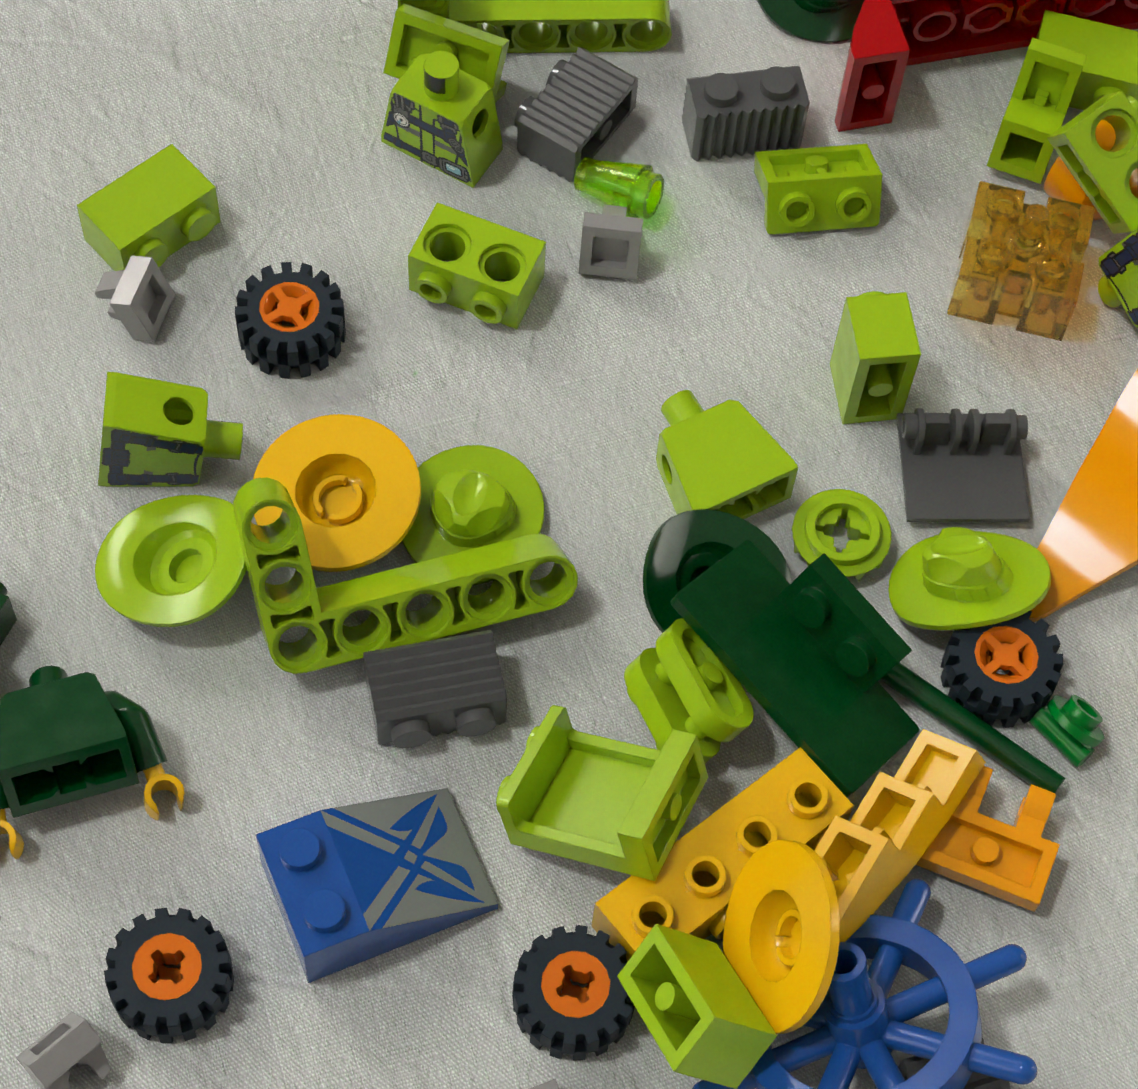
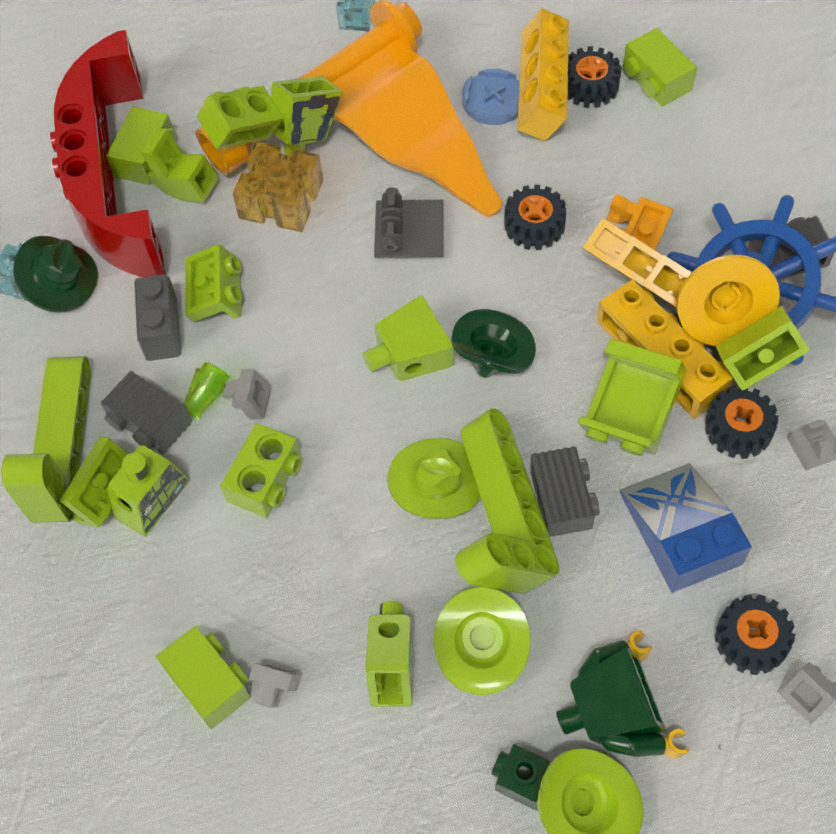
camera: 80 degrees left, 0 degrees up
black wheel [235,262,346,379] -> none
yellow hat [253,414,421,572] -> none
lime brick [624,618,754,764] -> none
dark green bracket [670,540,919,798] -> none
lime gear [791,489,892,581] -> none
lime brick [829,291,921,424] -> none
dark green bar [880,662,1066,793] -> none
lime hat [888,527,1051,630] -> none
green plate [1029,695,1104,768] -> none

